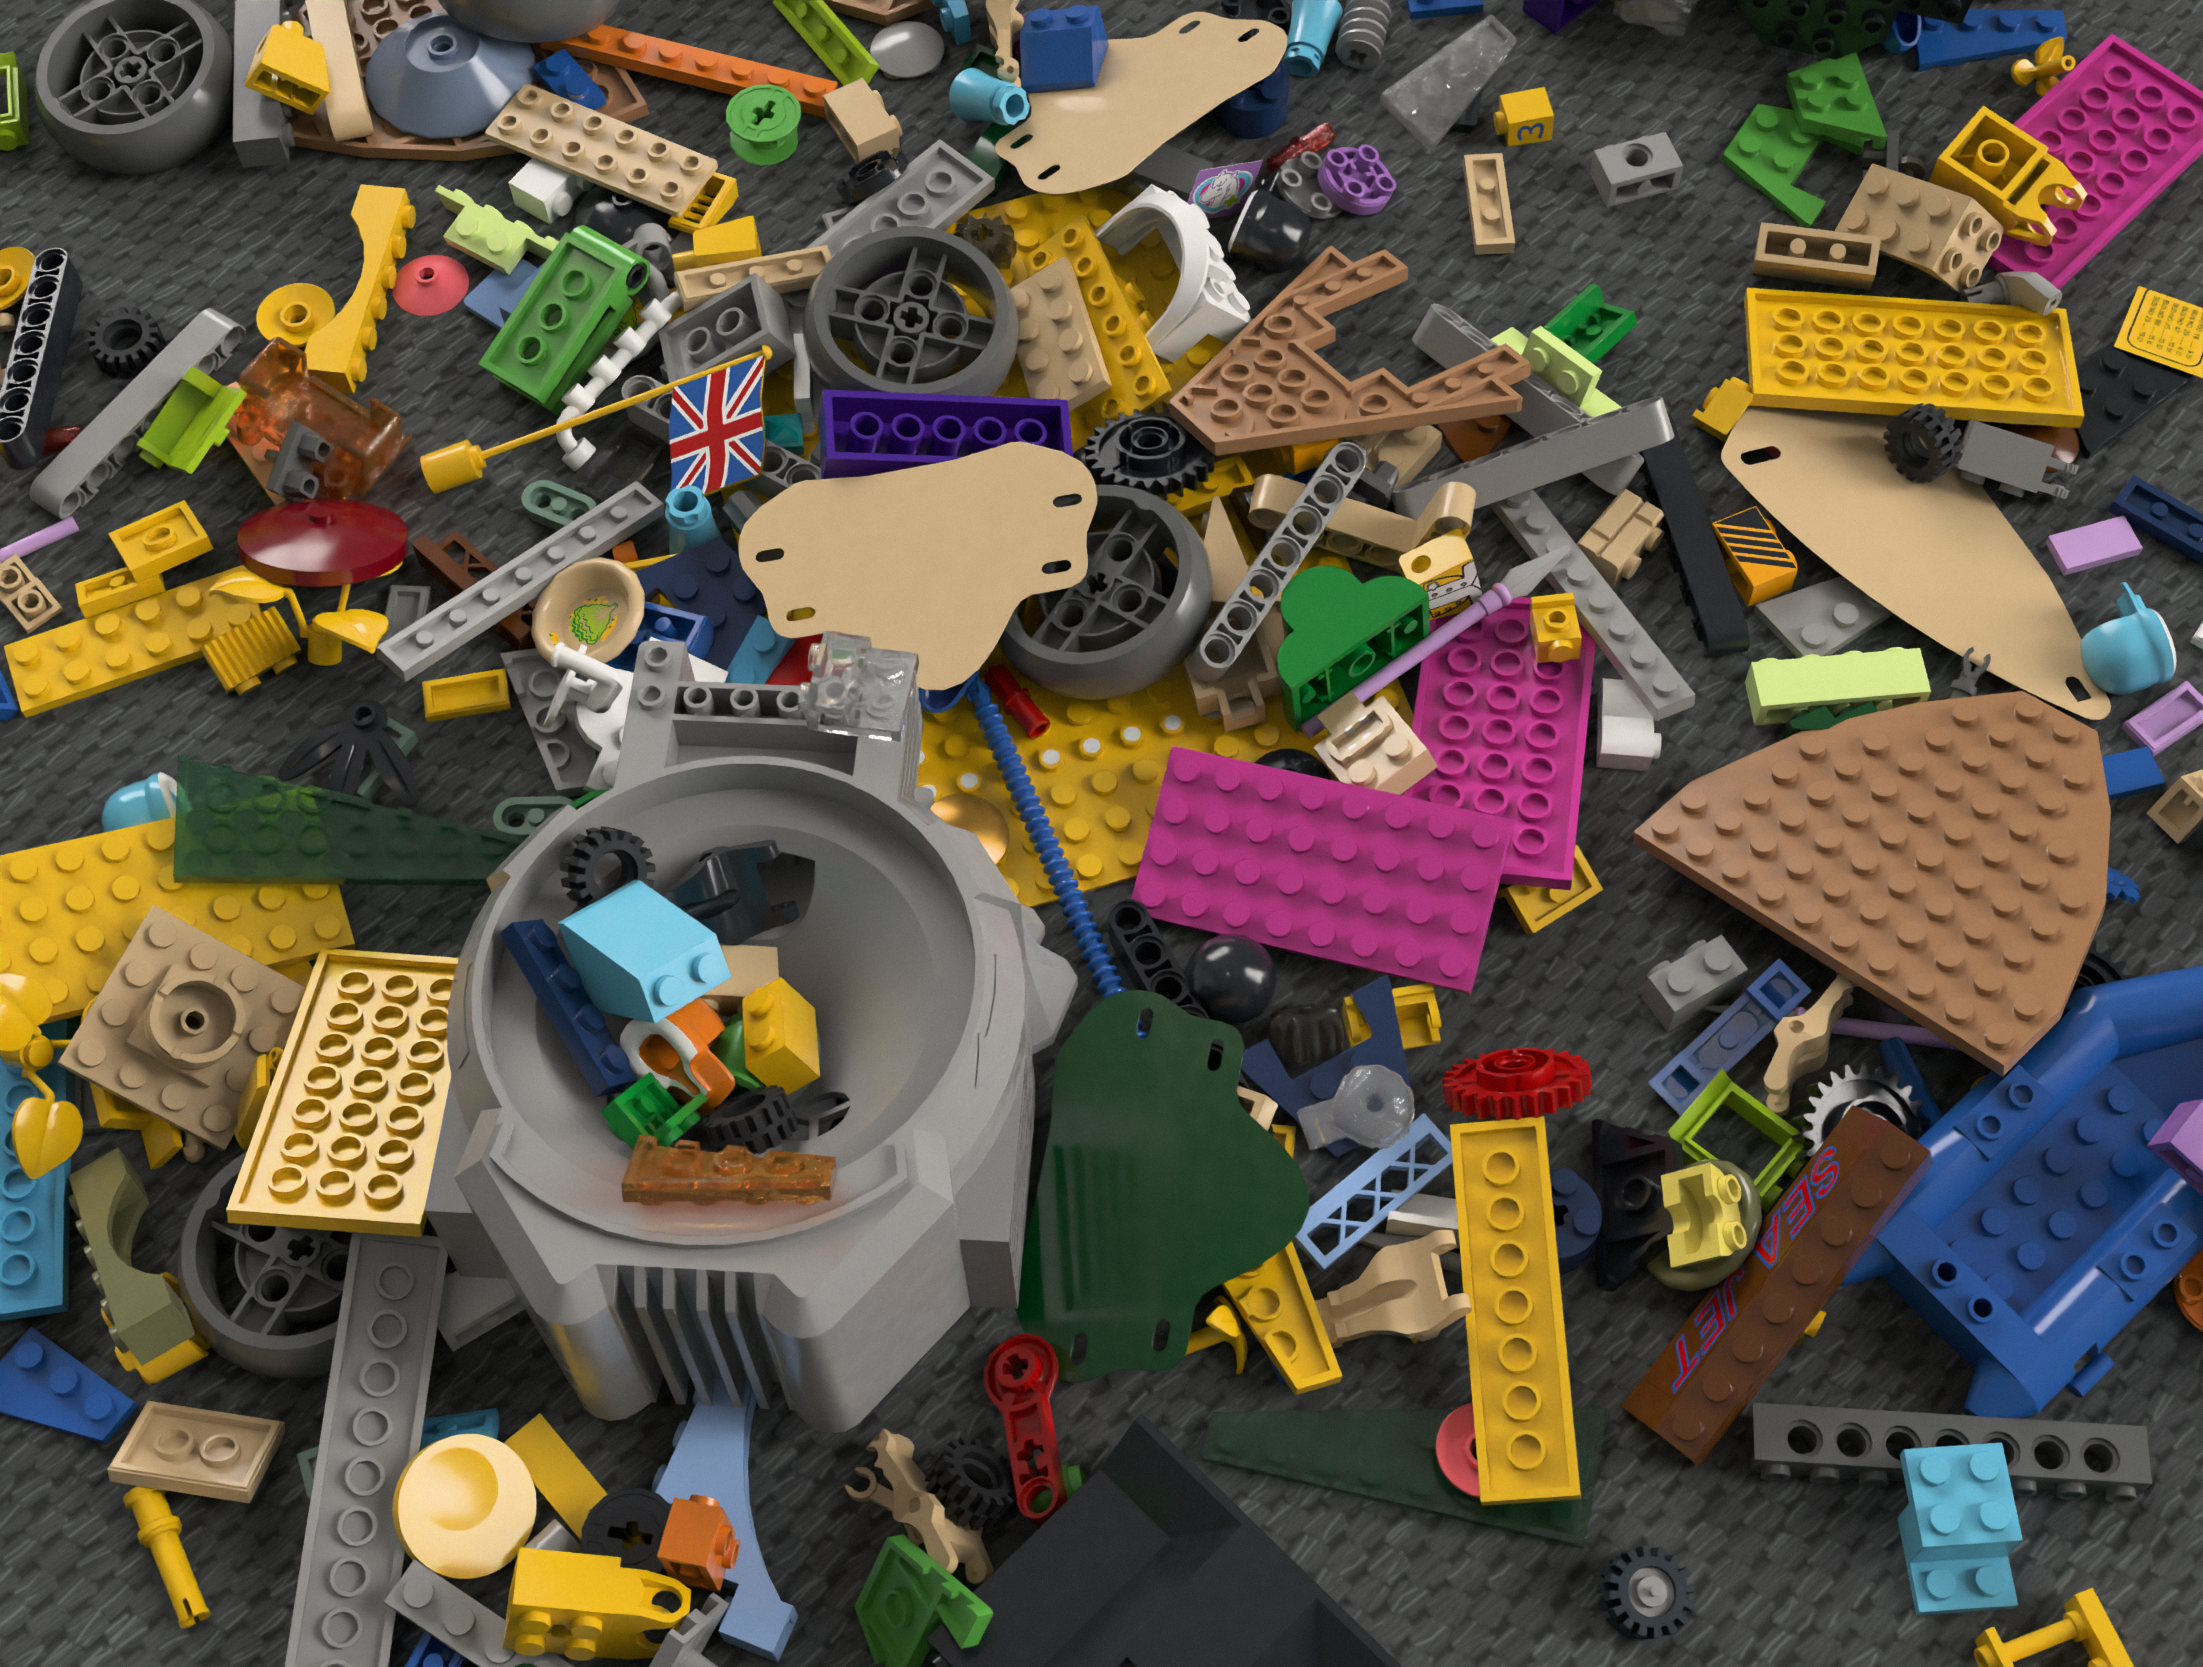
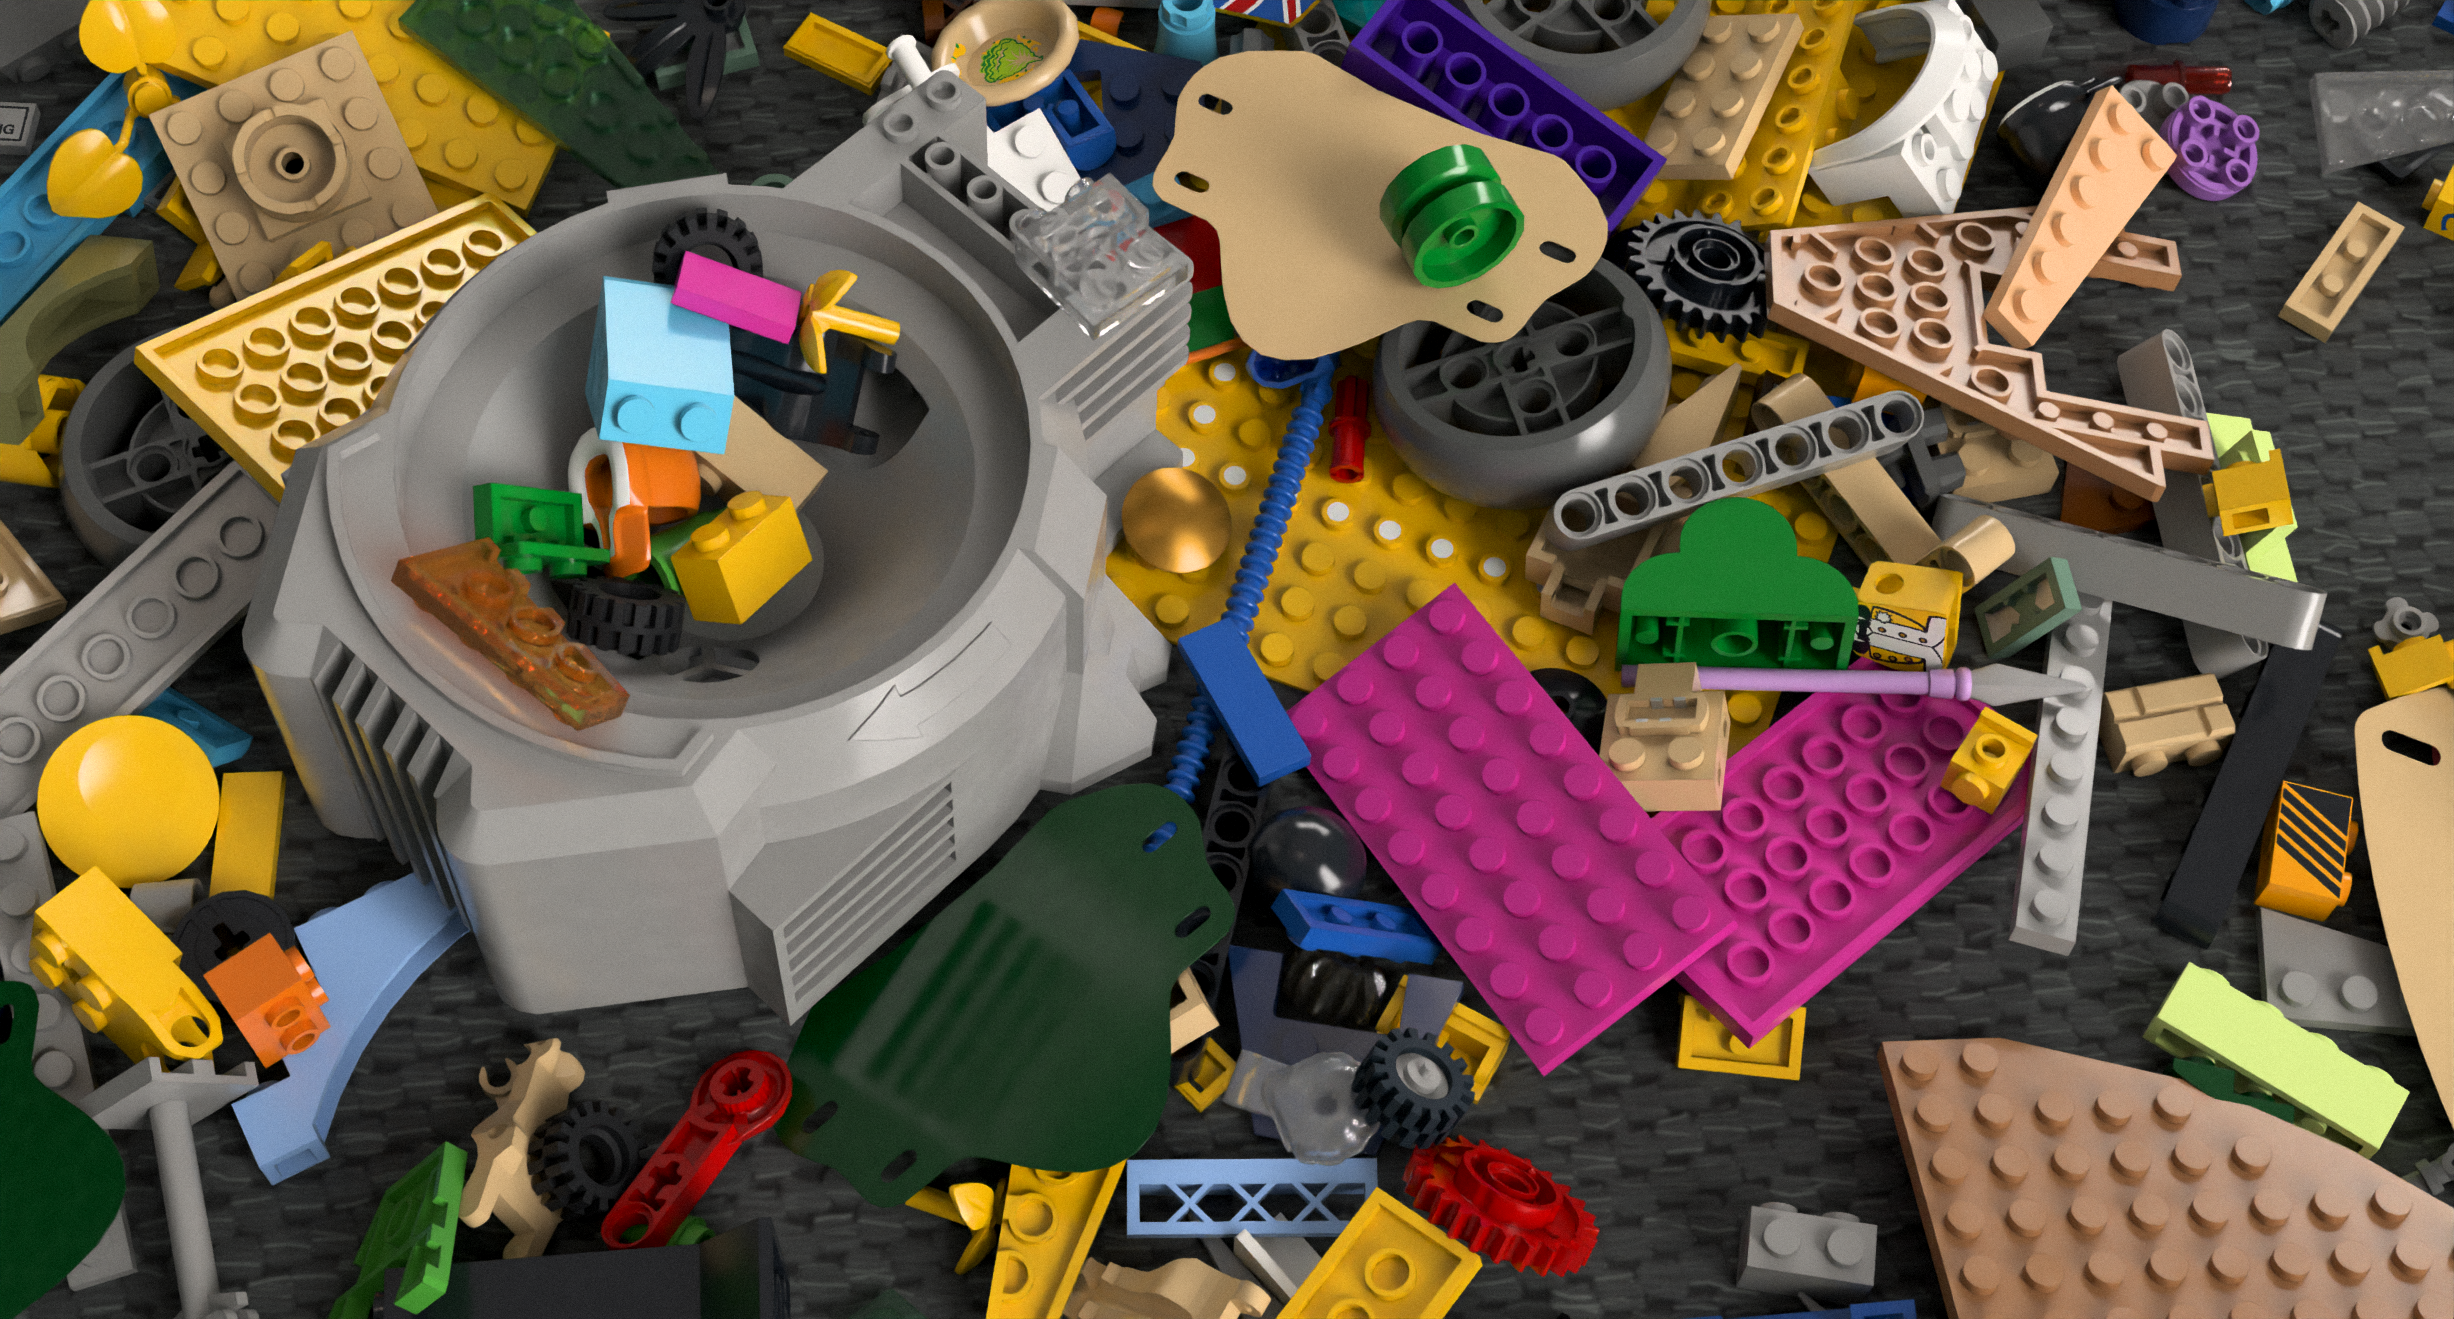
camera: 35 degrees right, 0 degrees up
dark blue plate [500,919,639,1097] -> none
sticker [1187,160,1263,219] -> none
green bracket [1543,284,1637,364] -> none
white brick [1596,678,1661,771] -> none
none -> dark pink tile [670,251,802,344]
none -> yellow plant [797,269,900,374]
none -> blue tile [1177,617,1311,787]
none -> blue plate [1271,888,1444,965]
none -> black wheel [1352,1027,1475,1149]
none -> green wheel [1380,144,1525,289]
none -> sand green piece [1974,557,2082,659]
none -> light nougat wing [1982,85,2177,350]
none -> yellow brick [2202,448,2294,537]
none -> light grey plate [2372,597,2439,650]

